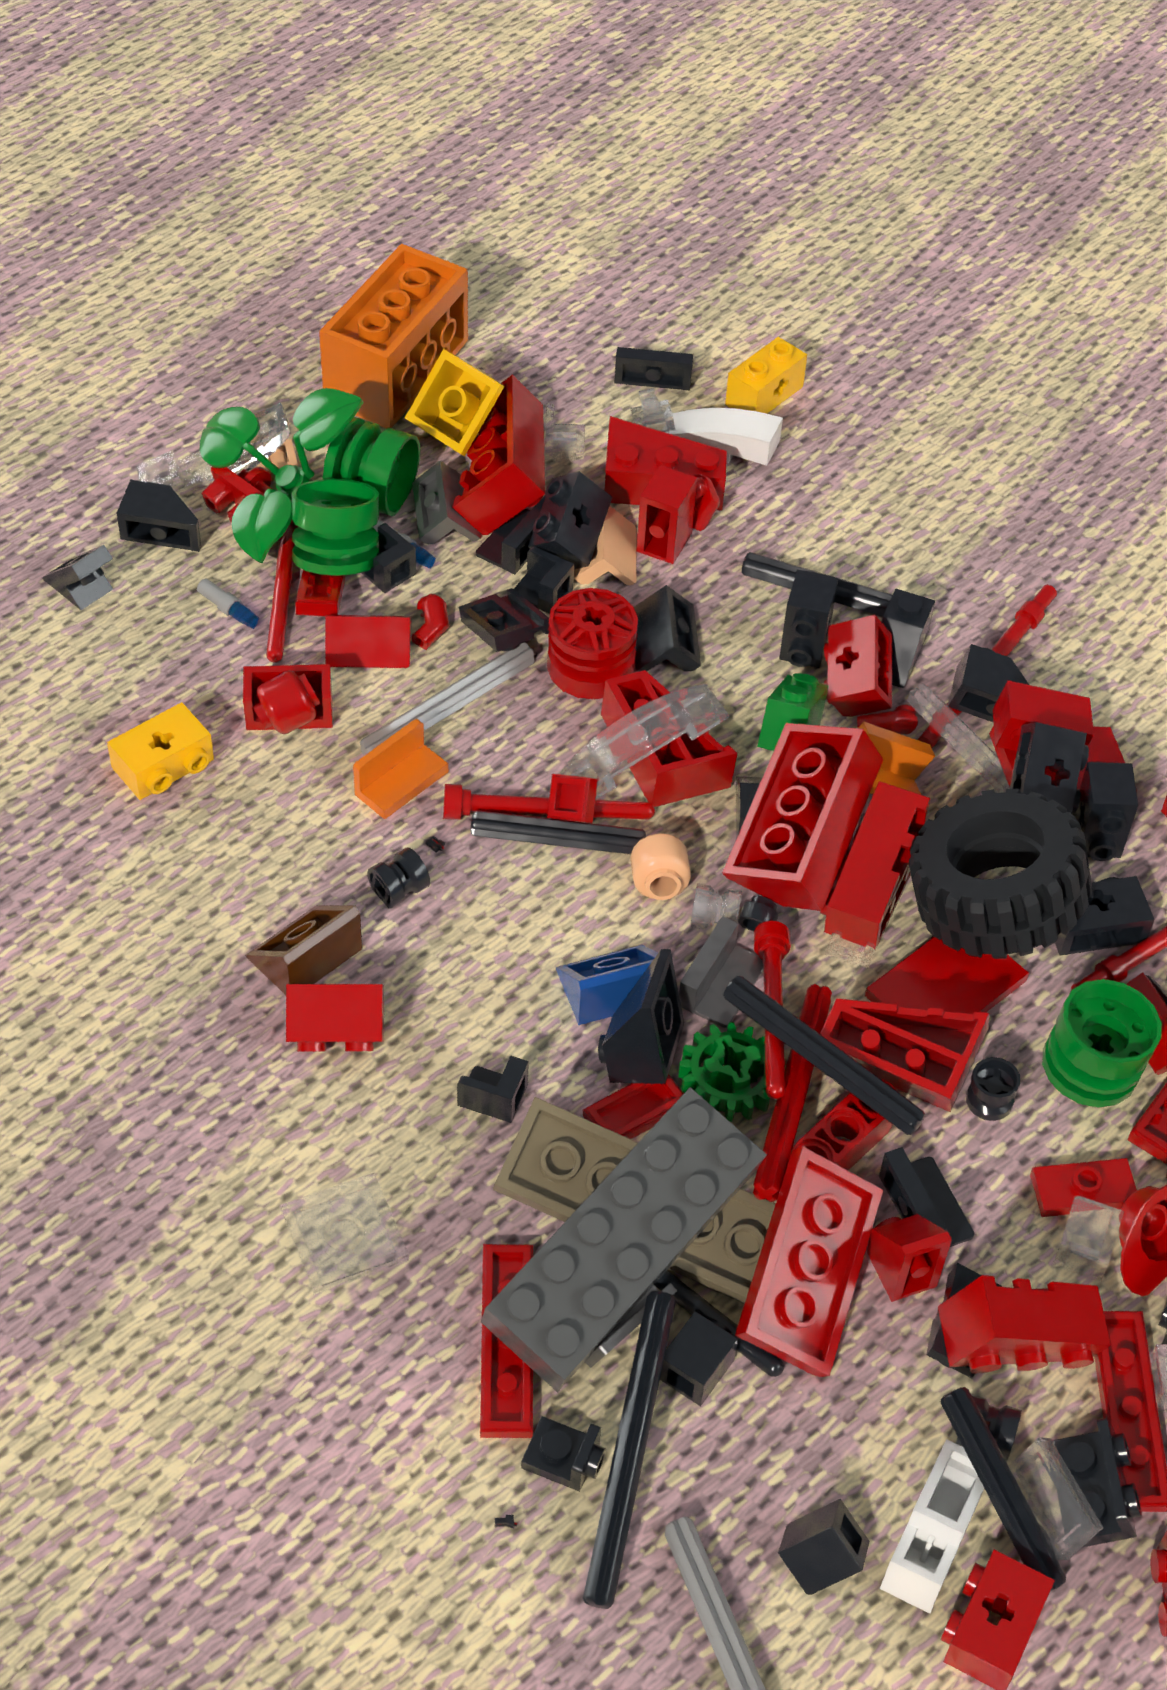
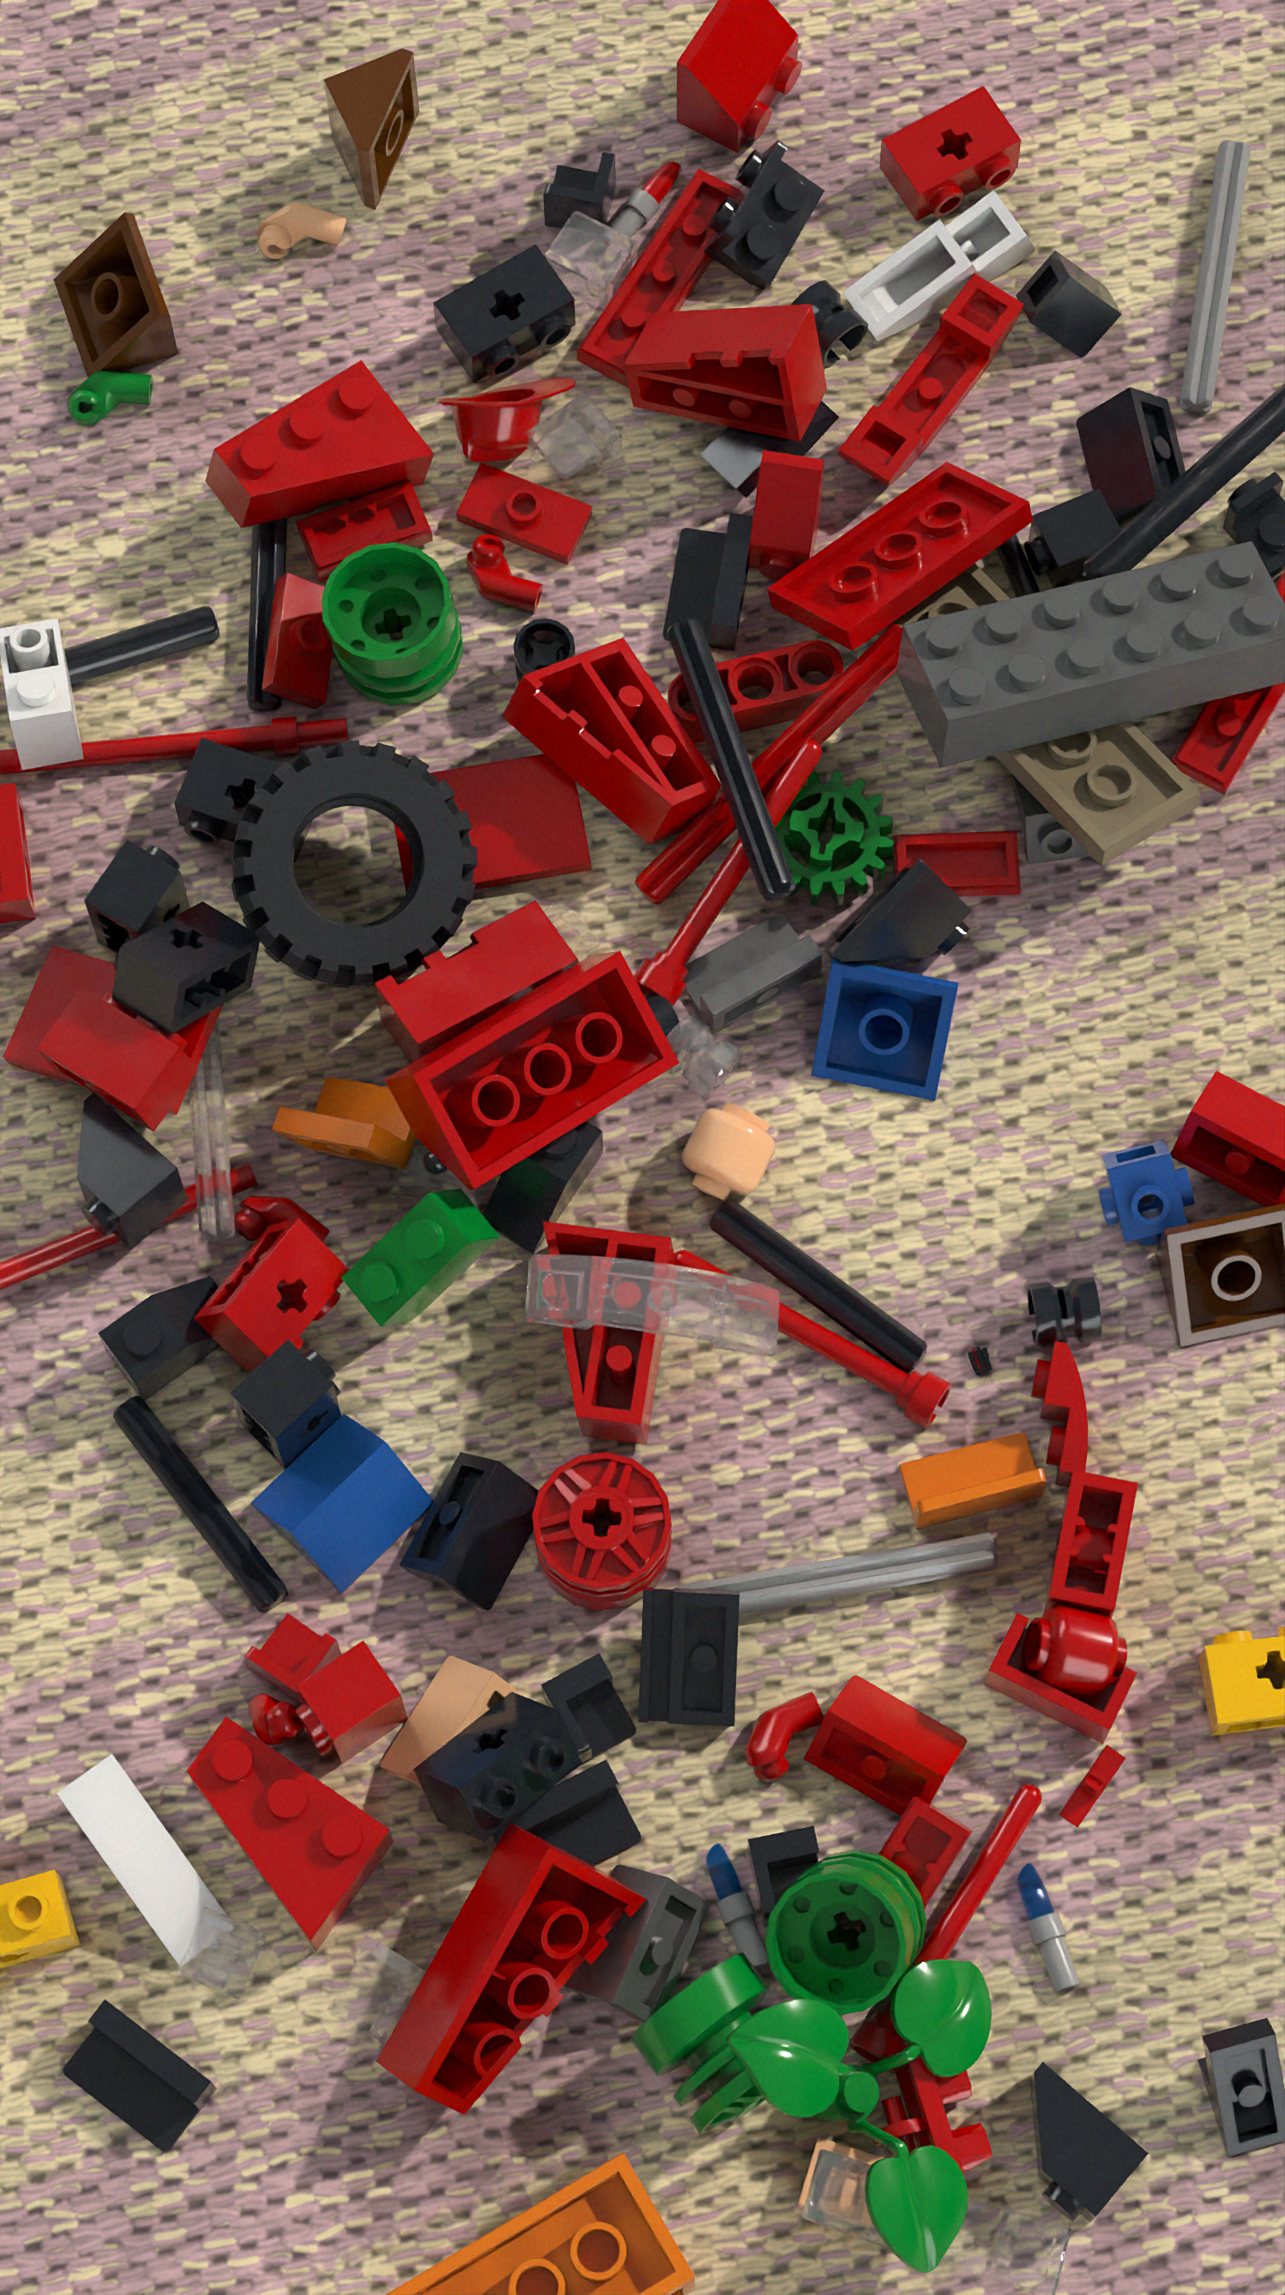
camera: 145 degrees left, 20 degrees up
yellow slope [405,349,505,456] -> none
black panel [457,1056,529,1123] -> none
red tile [547,774,598,823] -> none
black axle [941,1387,1066,1591] -> none
clear tile [1009,1437,1104,1560] -> none
none -> red panel [244,1613,342,1706]
none -> blue slope [251,1414,434,1594]
none -> red arm [467,534,543,613]
none -> red slope [838,273,1024,487]
none -> red slope [1031,1341,1088,1487]
none -> red brick [1043,1470,1138,1618]
none -> red piece [1059,1745,1126,1828]
none -> black panel [1076,387,1186,525]
none -> blue brick [1098,1139,1195,1246]

